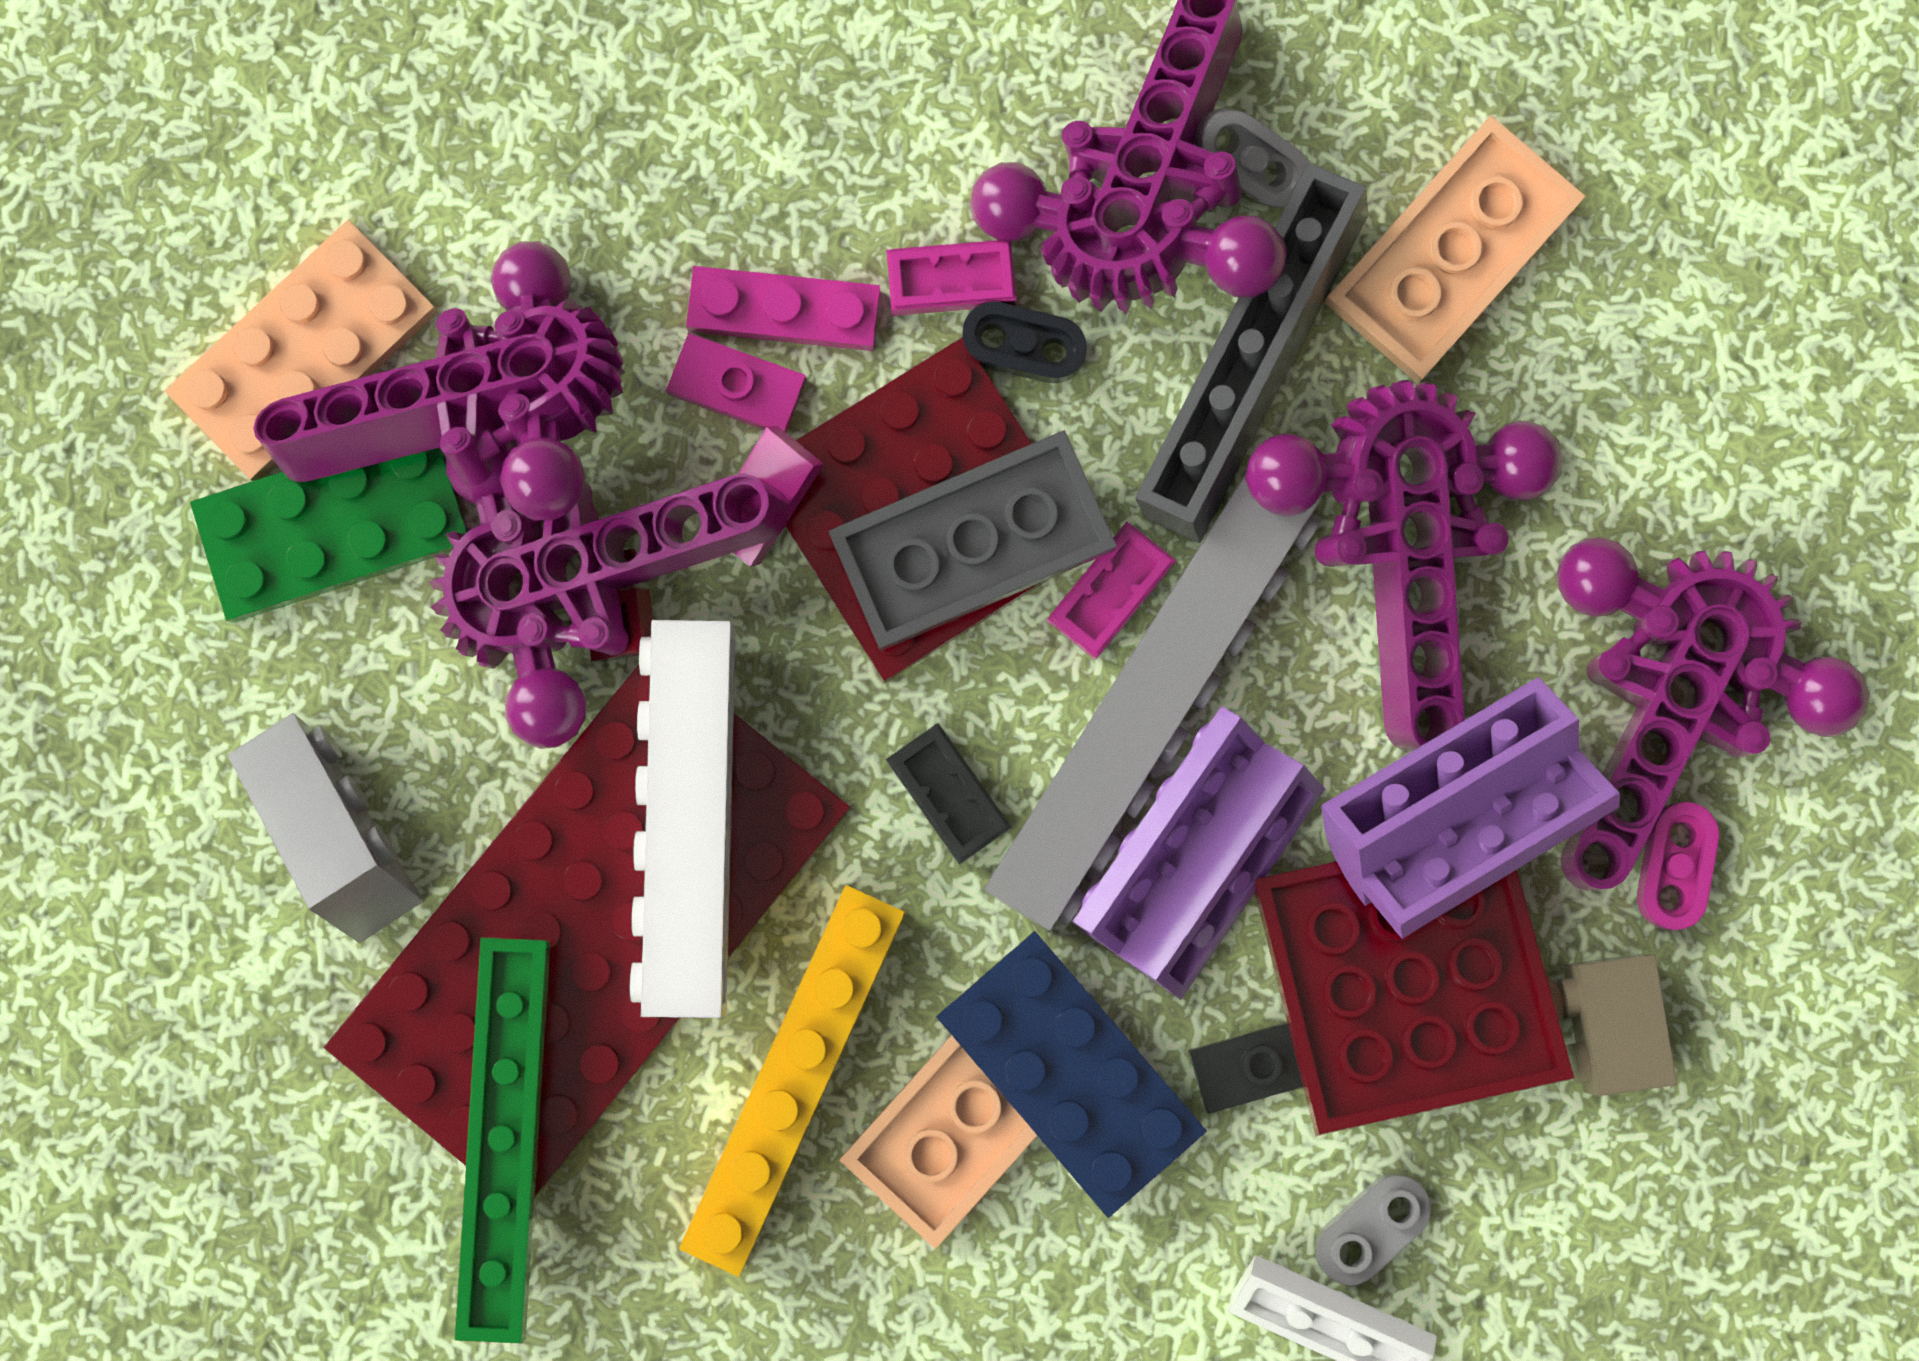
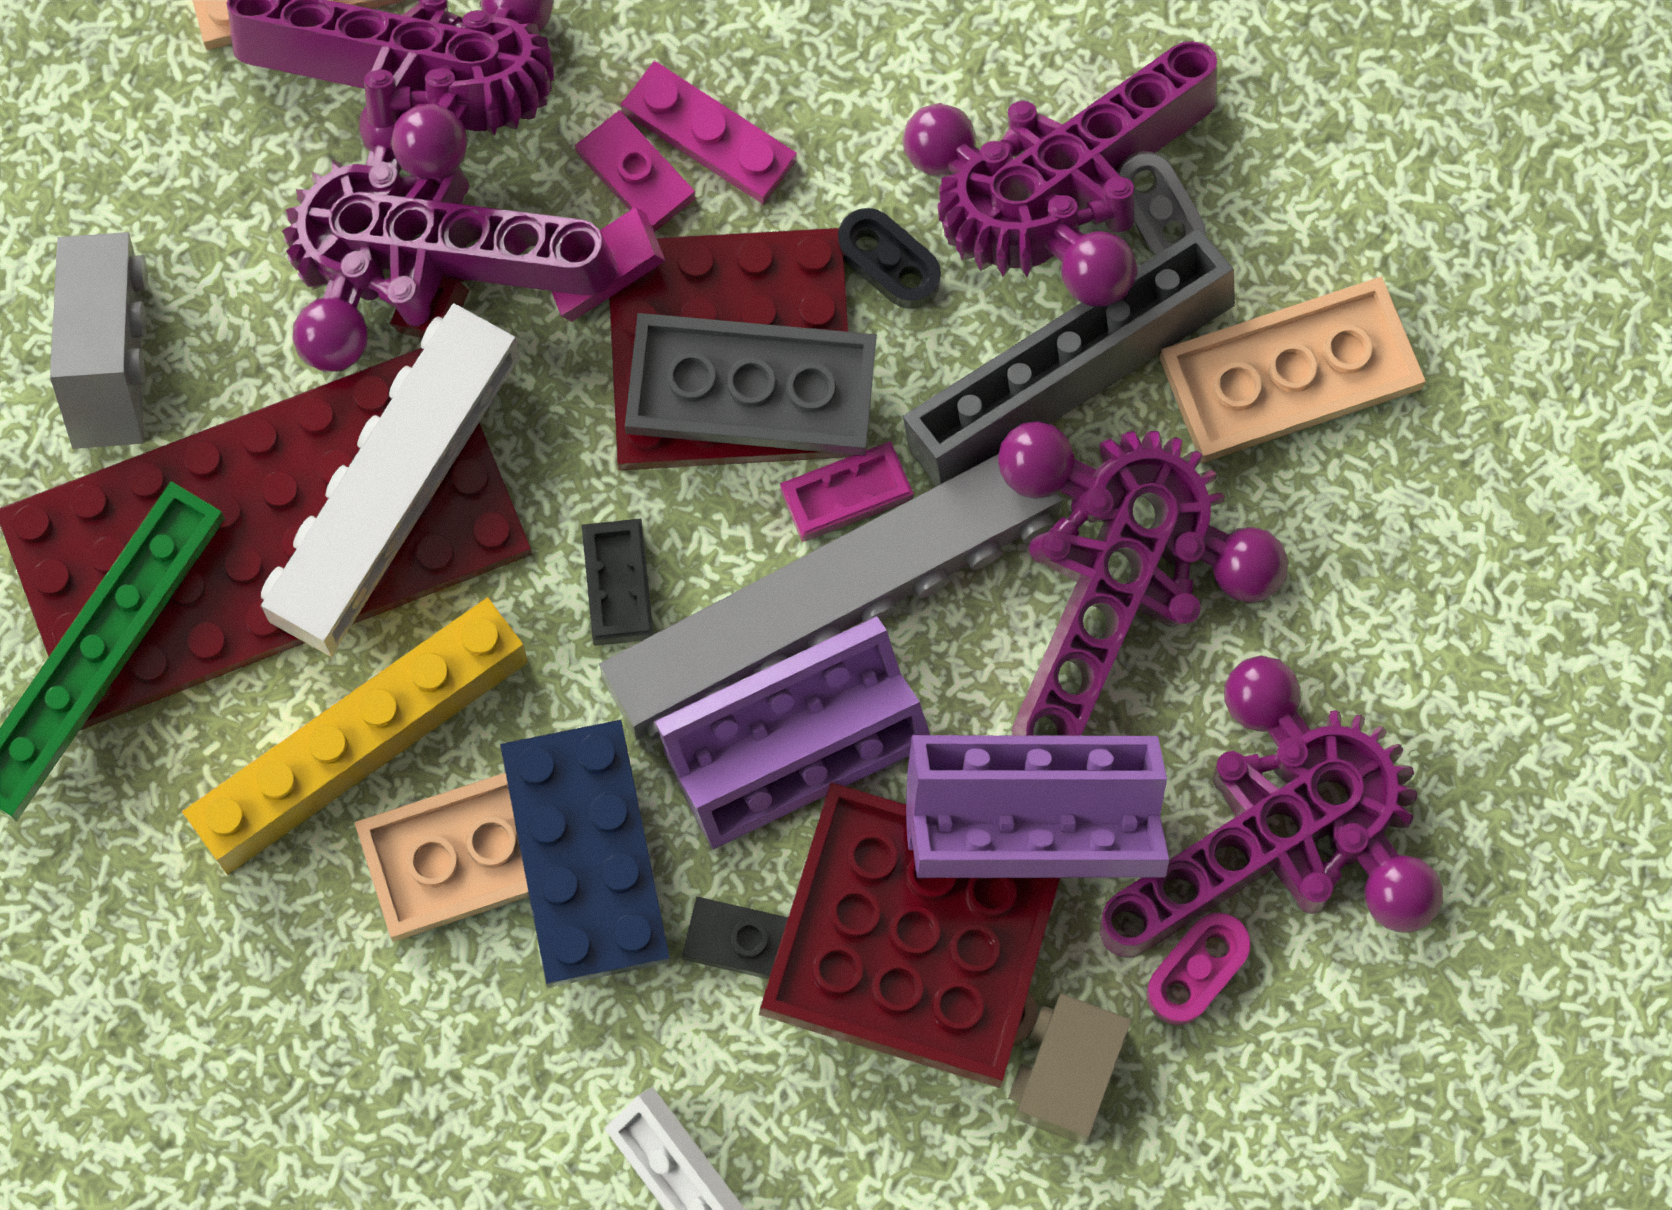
camera: 30 degrees right, 10 degrees down
green plate [190,447,469,624] -> none
dark pink plate [886,240,1017,316] -> none
light grey plate [1315,1174,1431,1286] -> none

